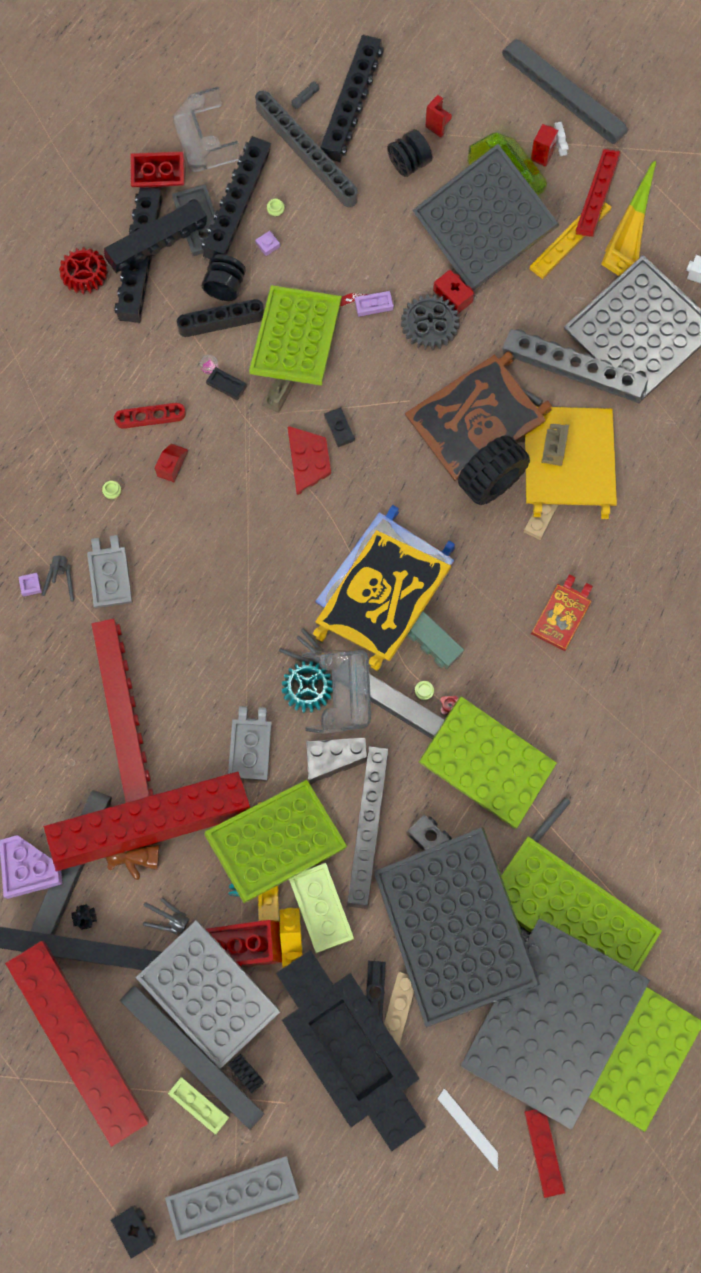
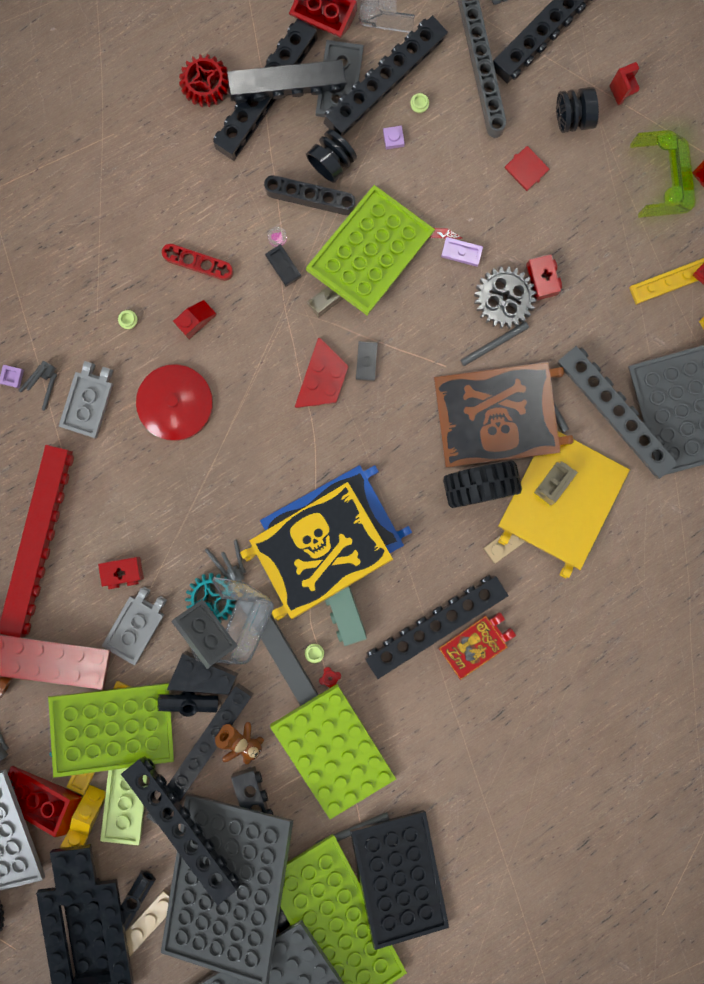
camera: 25 degrees right, 15 degrees up
dark grey plate [412,144,559,291] -> none
none -> red brick [98,557,144,589]
none -> black brick [121,756,240,906]
none -> red dish [136,364,213,441]
none -> black piece [157,691,218,717]
none -> dark grey plate [171,599,238,669]
none -> dark orange piece [215,722,264,764]
none -> black plate [350,810,449,950]
none -> black brick [365,575,509,679]
none -> dark grey bar [460,322,529,366]
none -> red piece [504,146,550,191]

